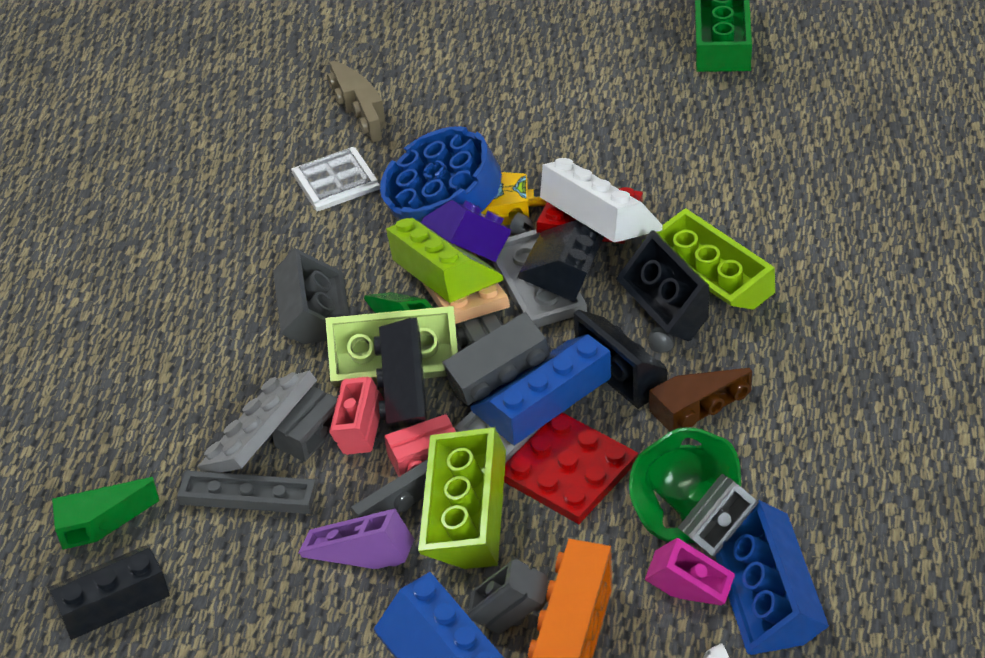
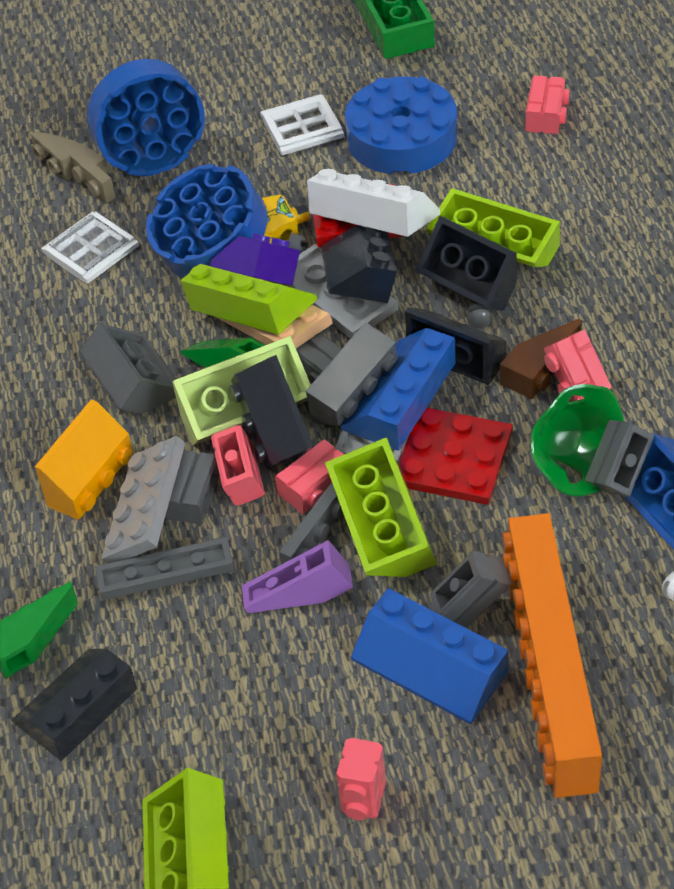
camera: 20 degrees left, 5 degrees up
dark pink slope [645,538,735,606] -> none
none -> light orange slope [35,399,133,520]
none -> blue brick [87,59,205,176]
none -> white piece [261,94,344,156]
none -> blue brick [345,77,457,174]
none -> coral brick [525,75,570,134]
none -> coral brick [543,329,612,402]

